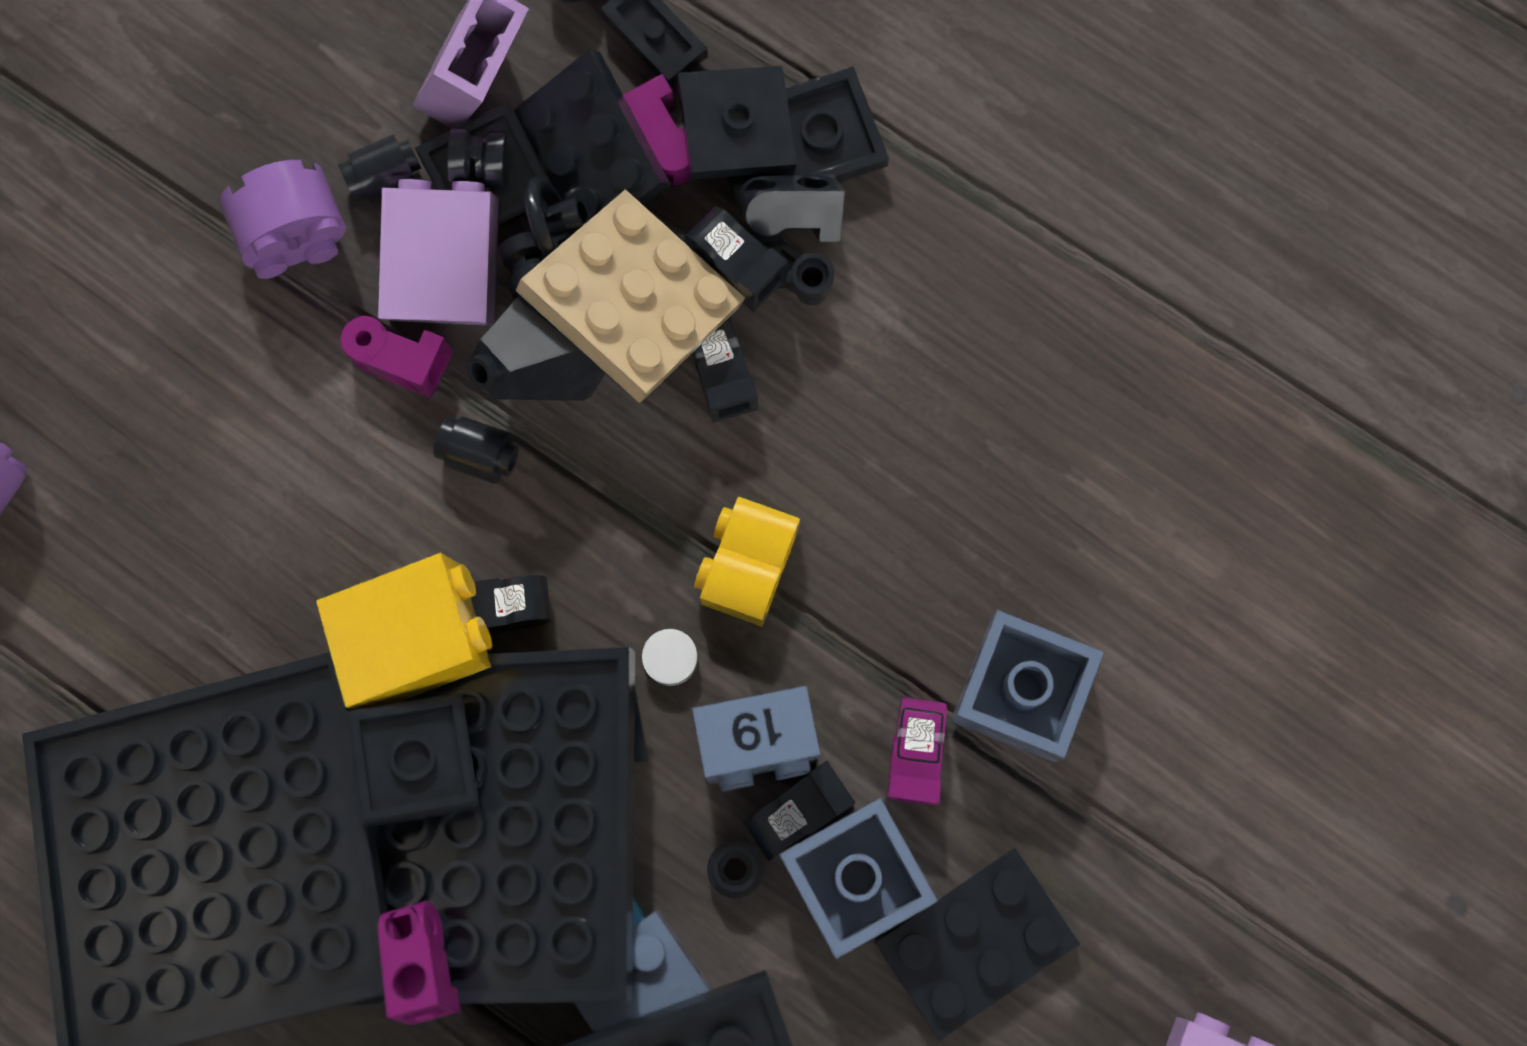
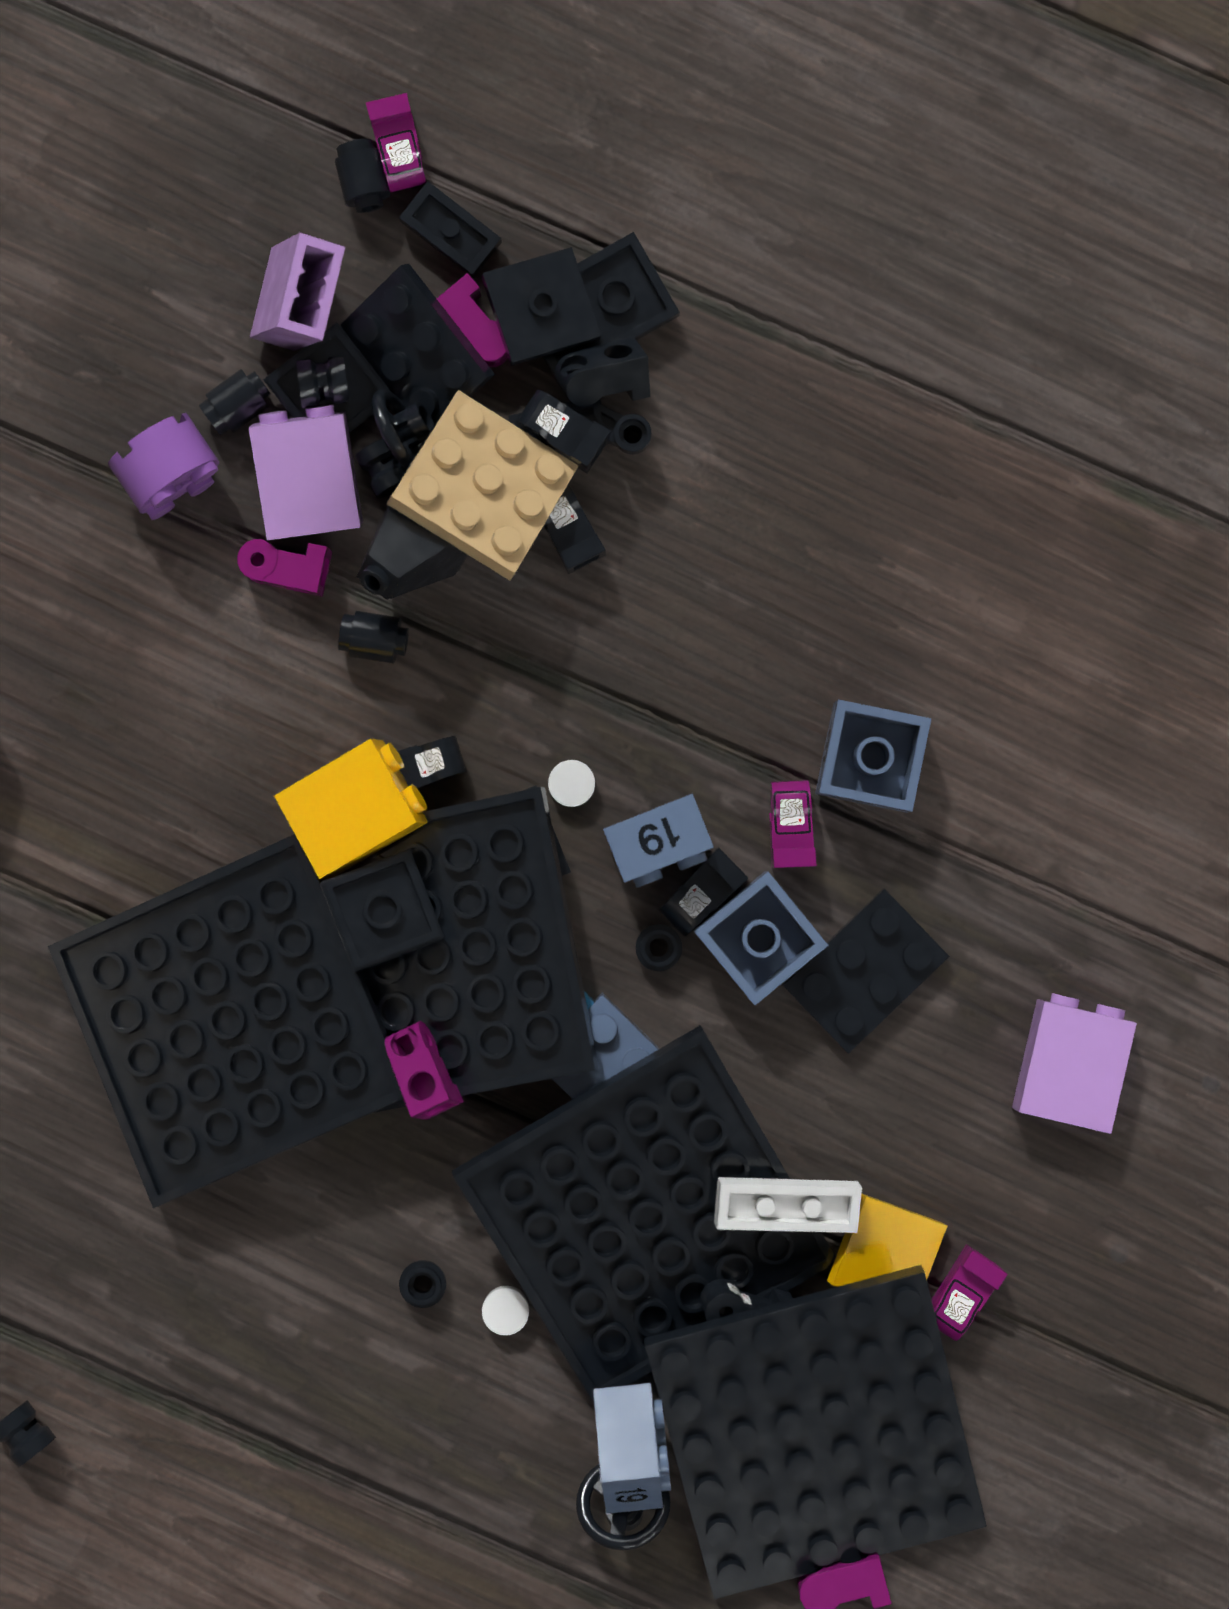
camera: 15 degrees left, 10 degrees up
yellow brick [694,496,800,627] -> none

